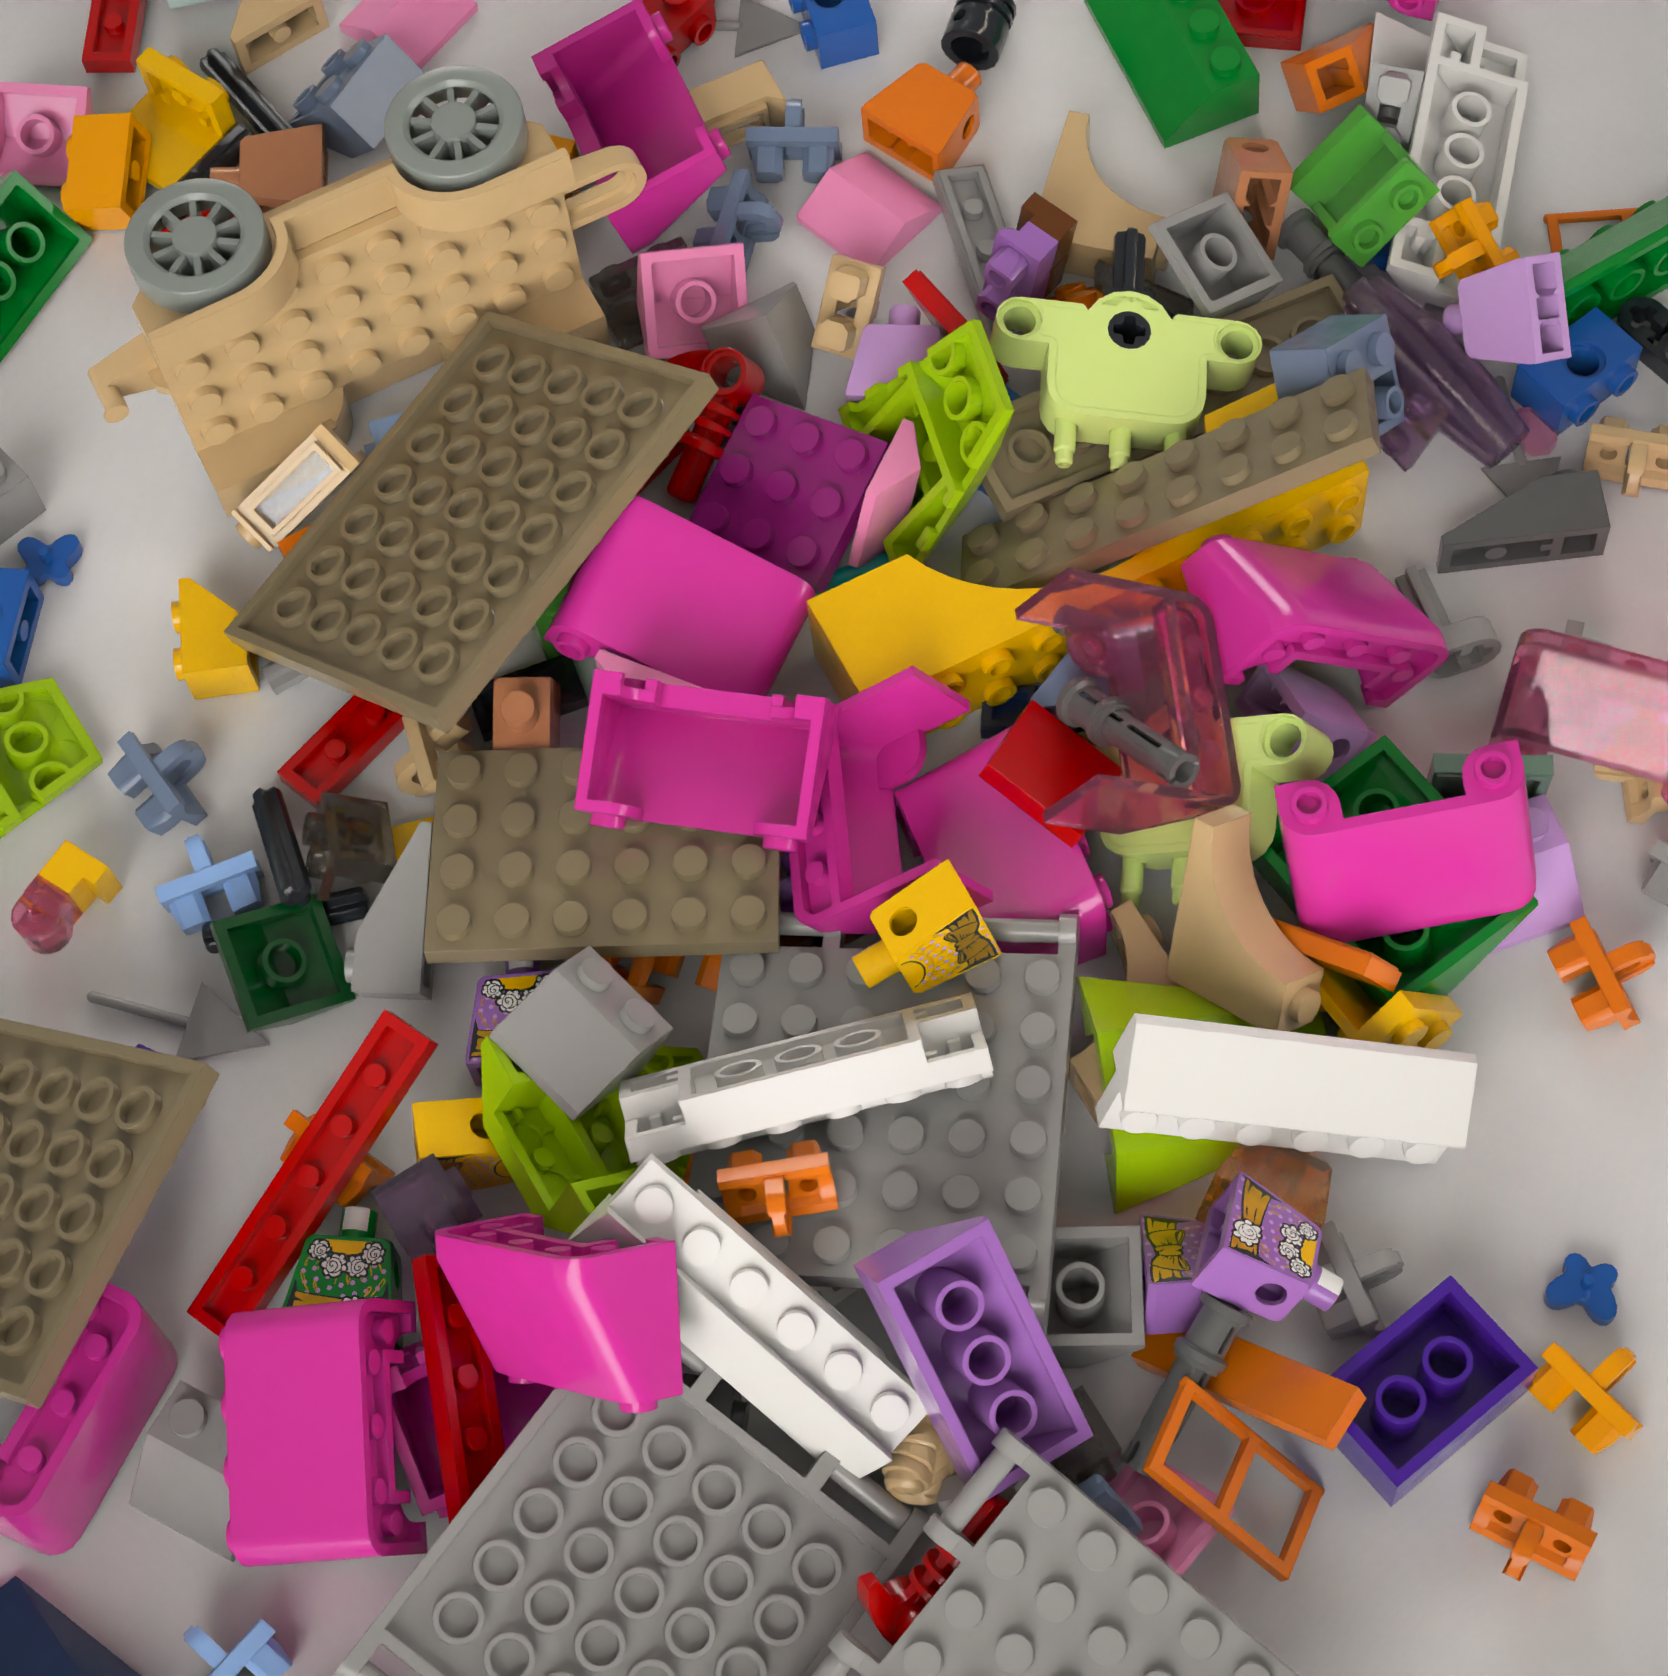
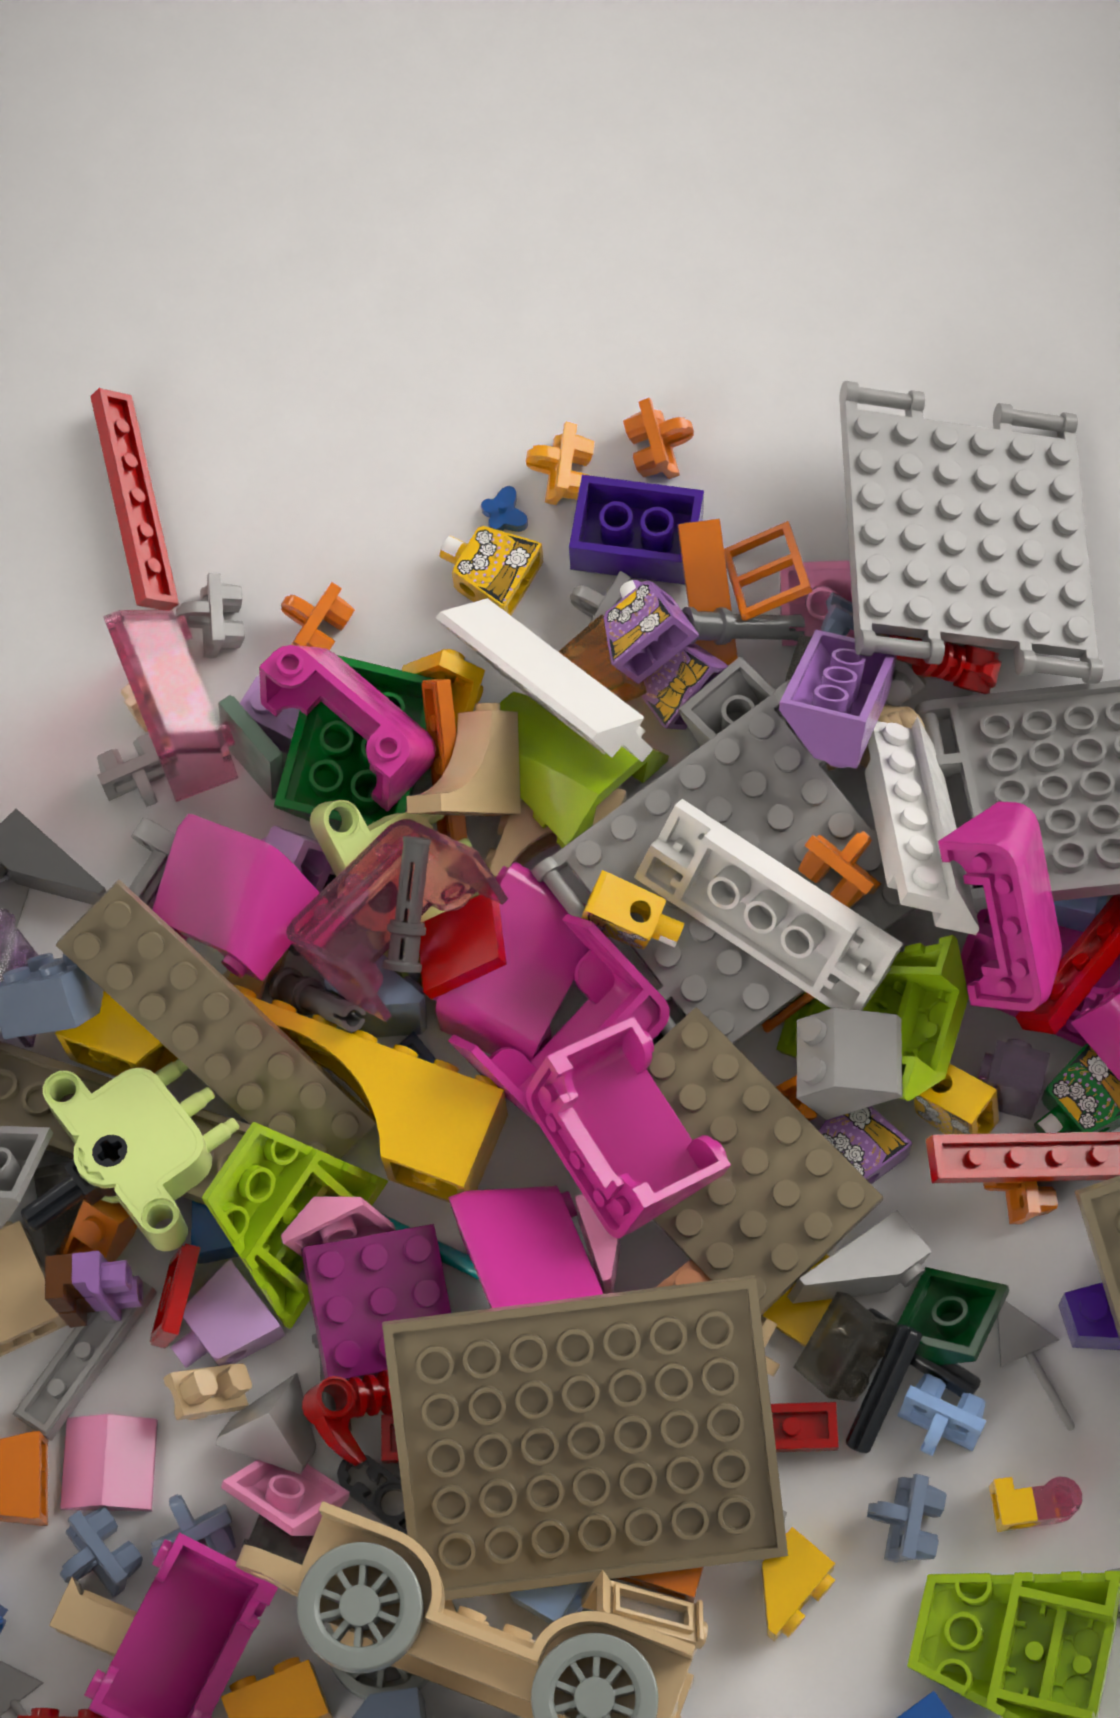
camera: 135 degrees left, 5 degrees up
none -> torso [439,526,544,616]

